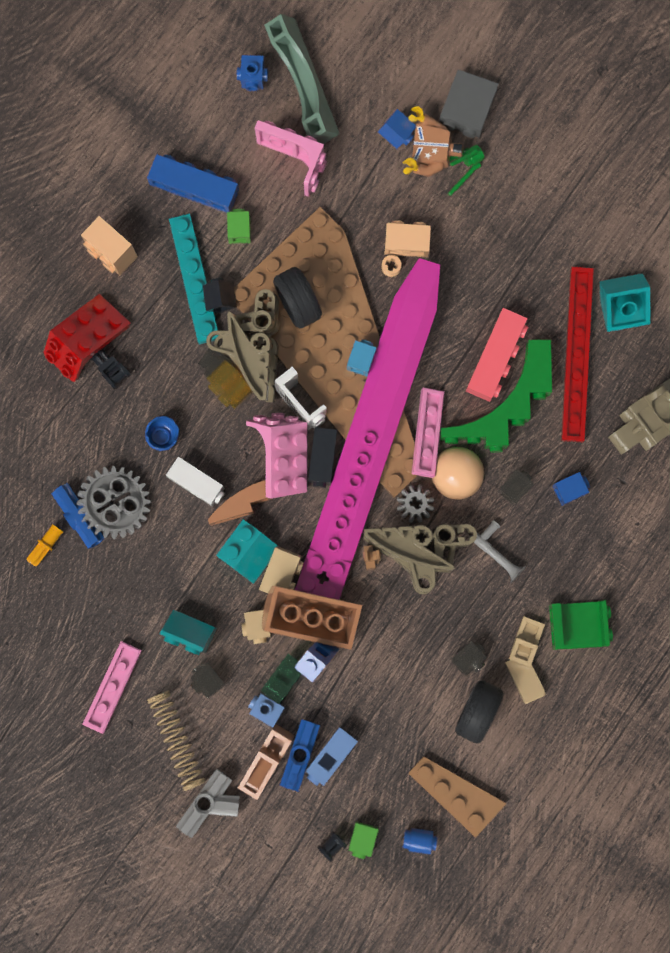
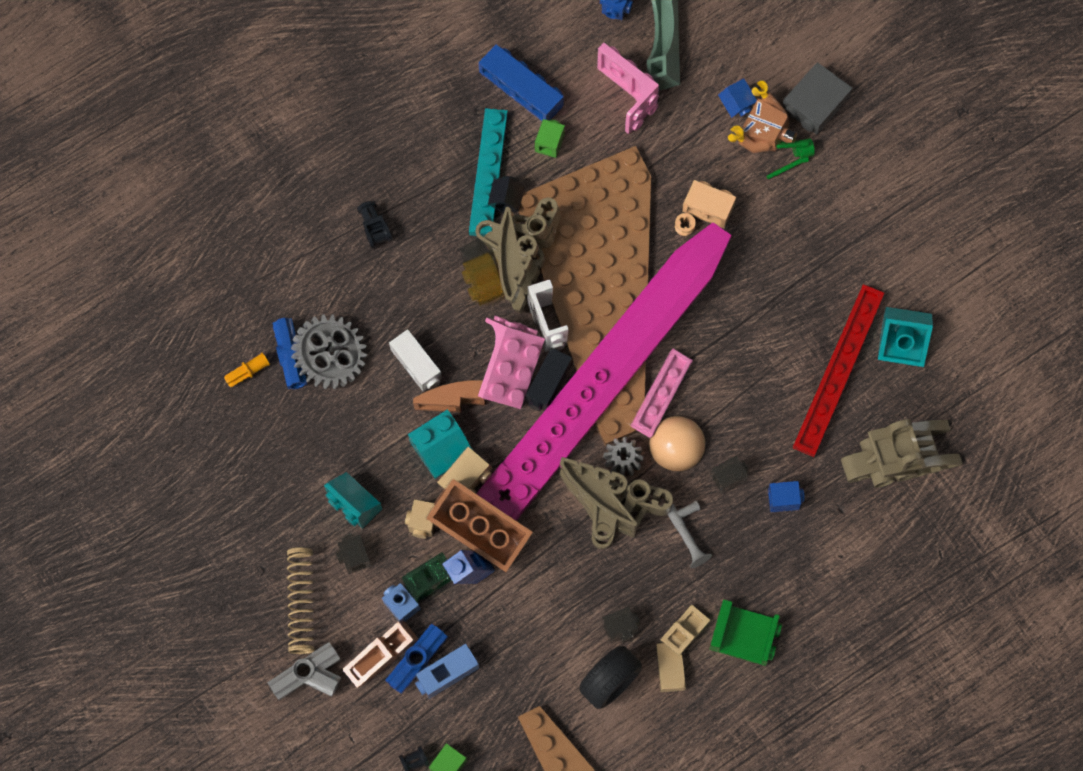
camera: 20 degrees right, 10 degrees down
red bracket [44,294,131,382] -> none
light nougat brick [81,216,138,275] -> none
bright pink tile [82,641,142,734] -> none
blue hair [145,416,179,451] -> none
black tyre [273,267,322,329] -> none
dark azure brick [347,340,376,377] -> none
medium nougat plate [363,545,381,570] -> none
green arch [440,340,552,453] -> none
coral brick [466,308,529,402] -> none

